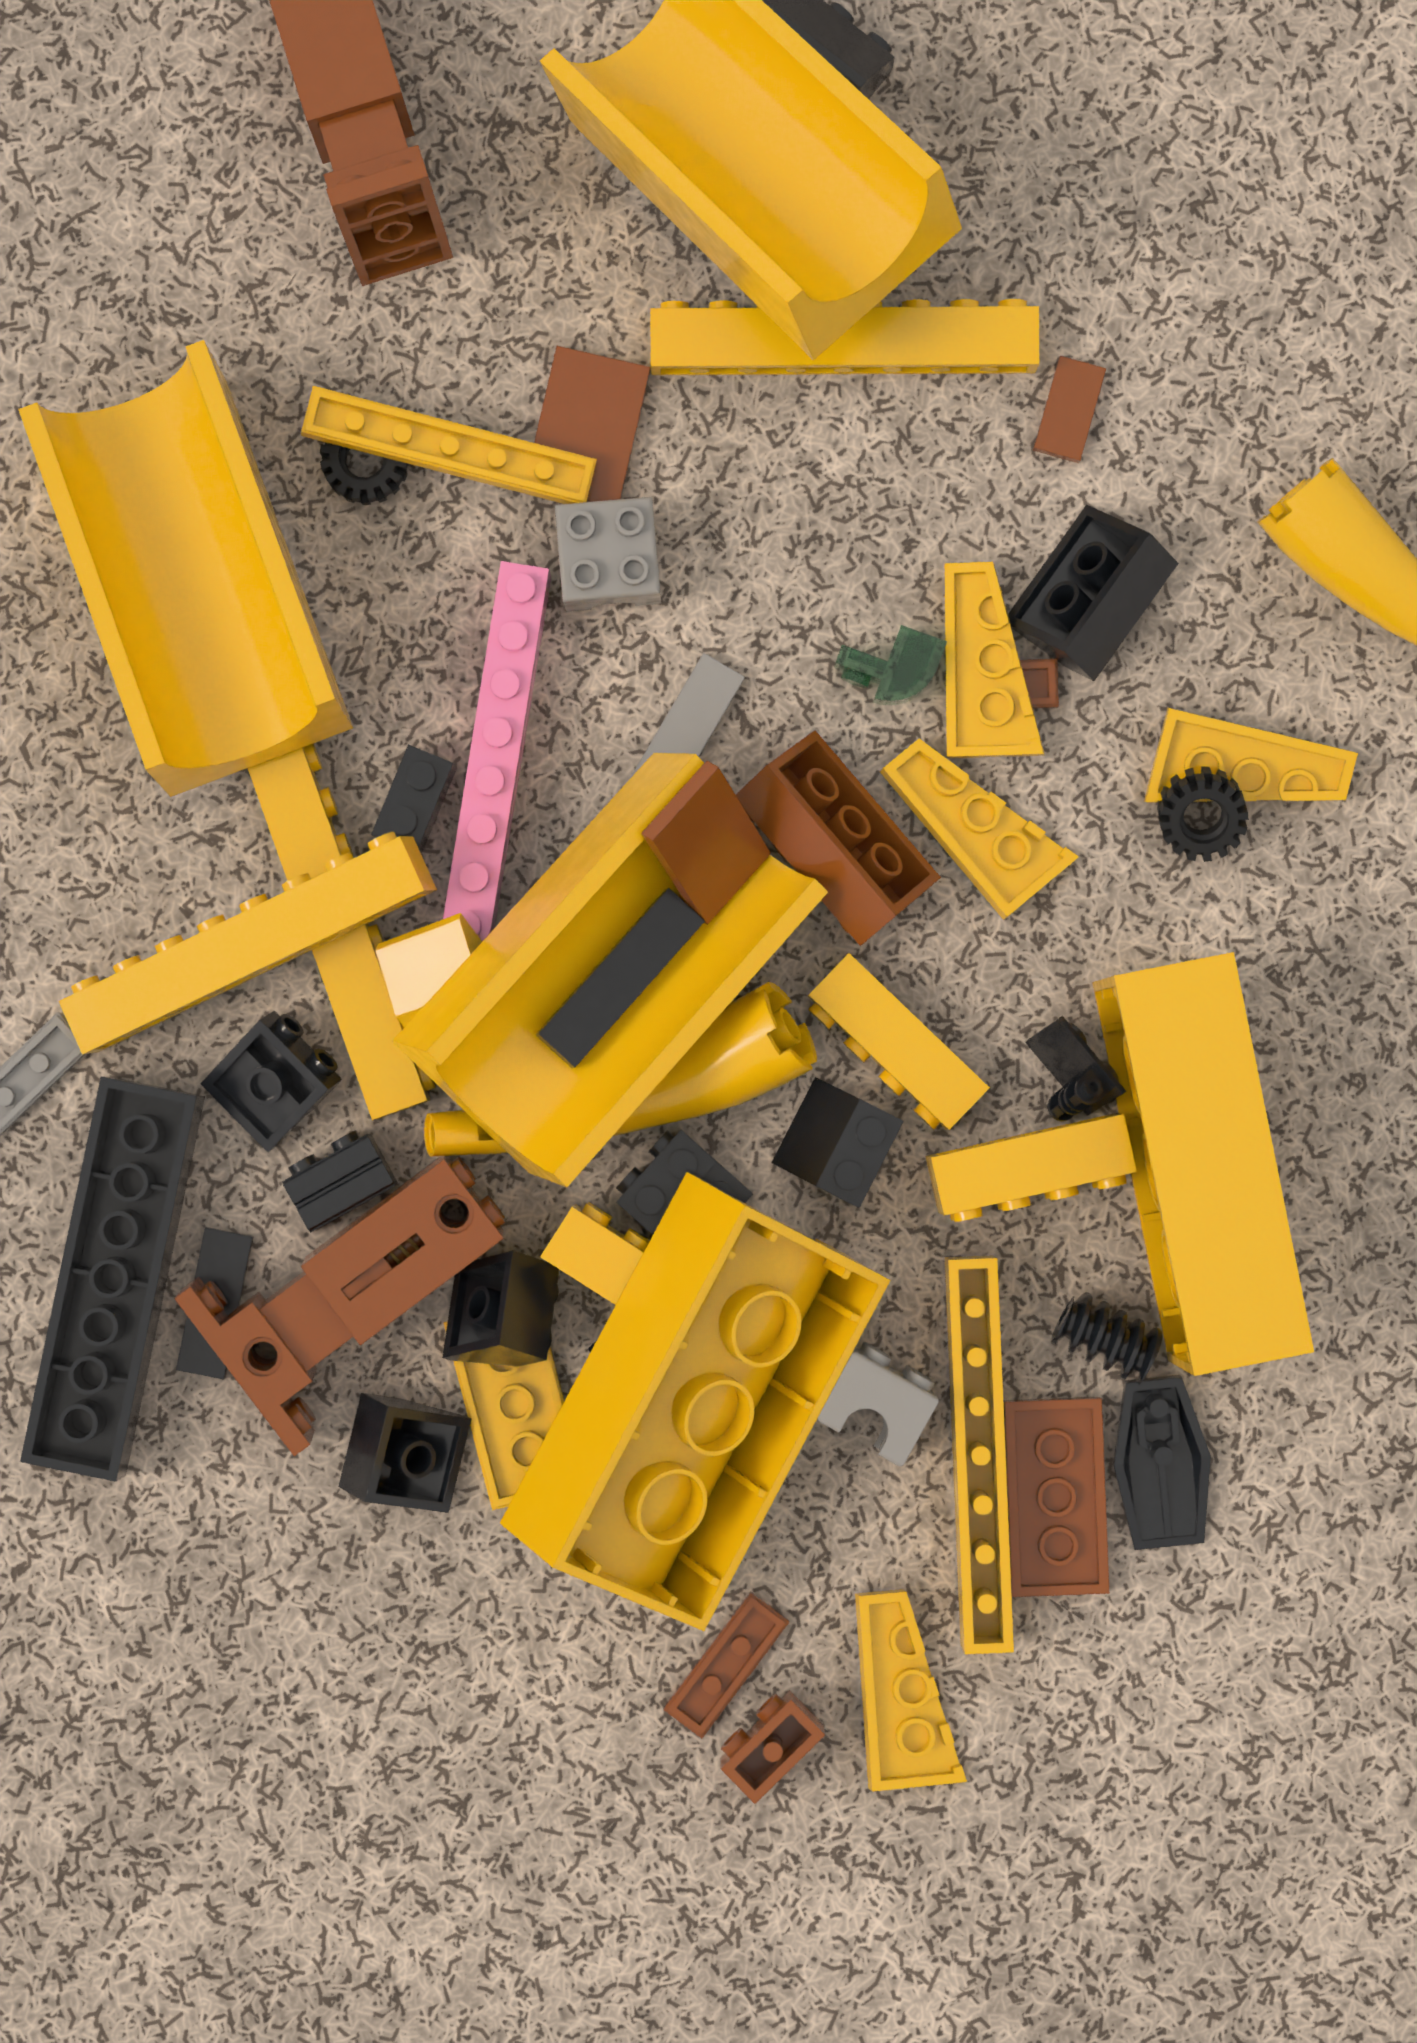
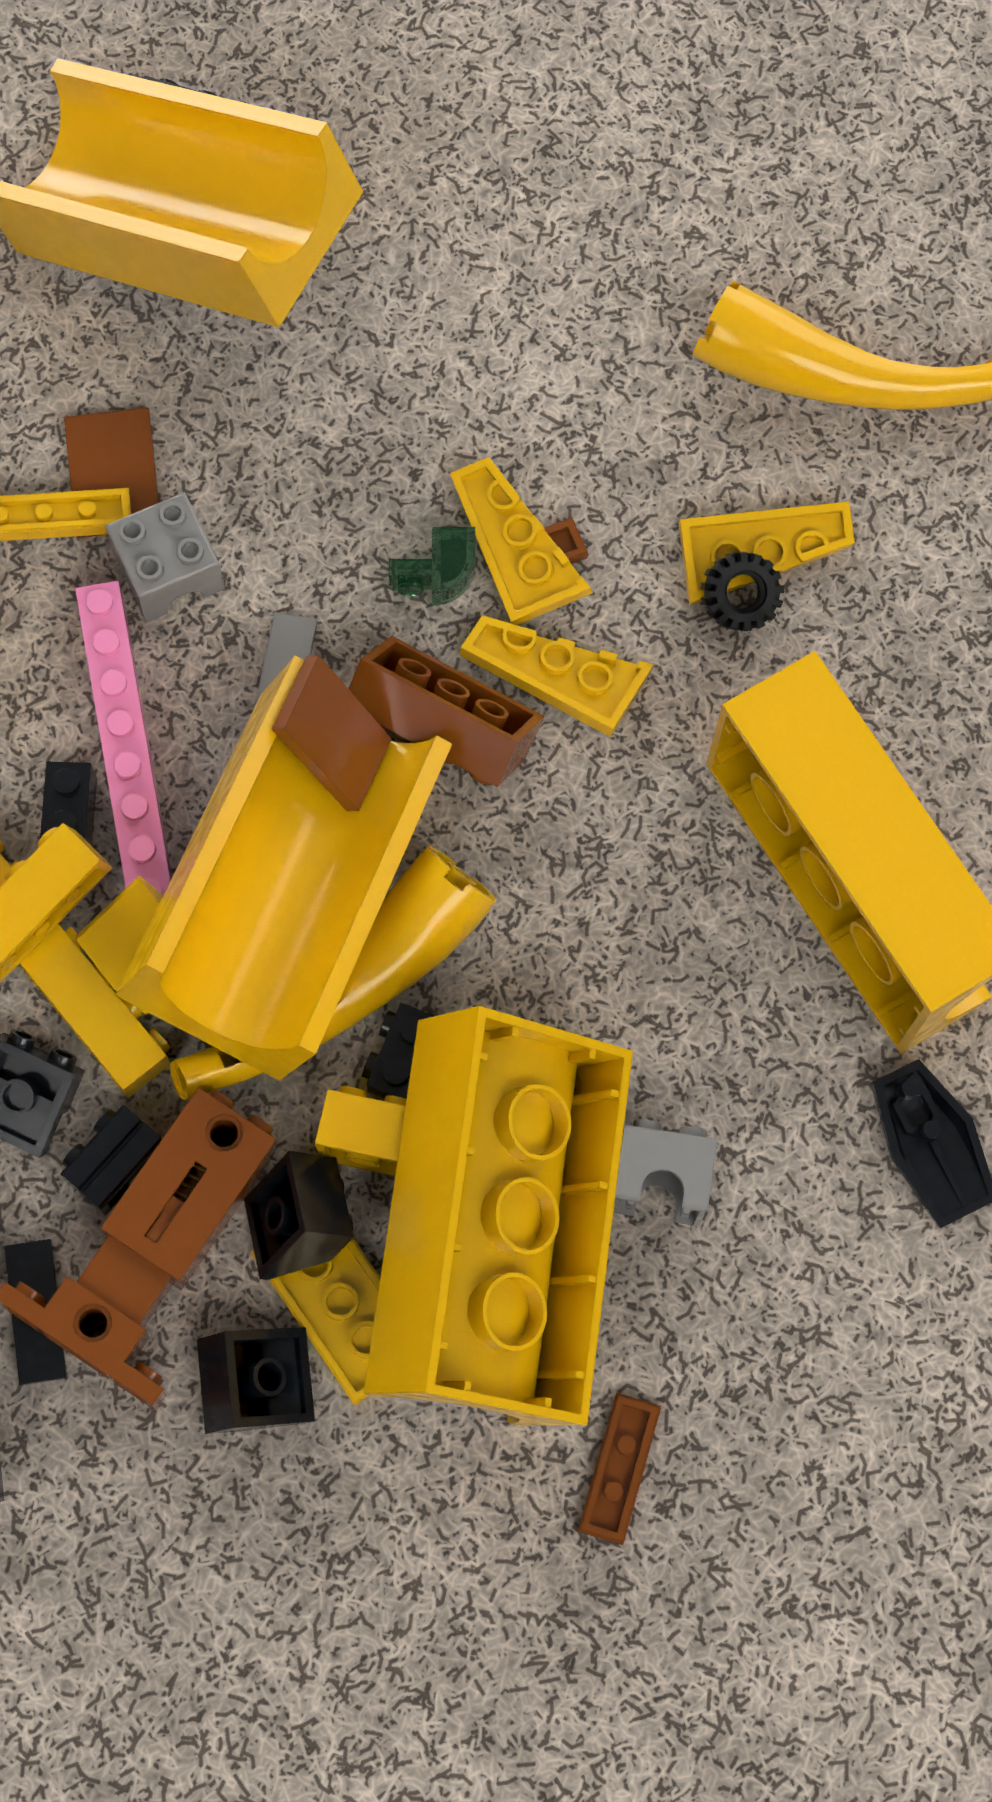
camera: 25 degrees left, 15 degrees down
black tile [535,888,705,1068] -> none
yellow brick [650,299,1039,375] -> none
dark orange brick [720,1690,825,1804] -> none
black slope [771,1077,904,1208] -> none
yellow brick [808,953,990,1130] -> none
yellow wing [855,1589,967,1792] -> none
yellow brick [925,1113,1137,1222] -> none
yellow brick [944,1255,1014,1654] -> none
dark orange plate [1003,1397,1110,1597] -> none
black slope [1008,505,1179,681] -> none
black hinge [1025,1015,1126,1122] -> none
dark orange tile [1033,356,1106,463] -> none
black piece [1051,1292,1163,1385] -> none

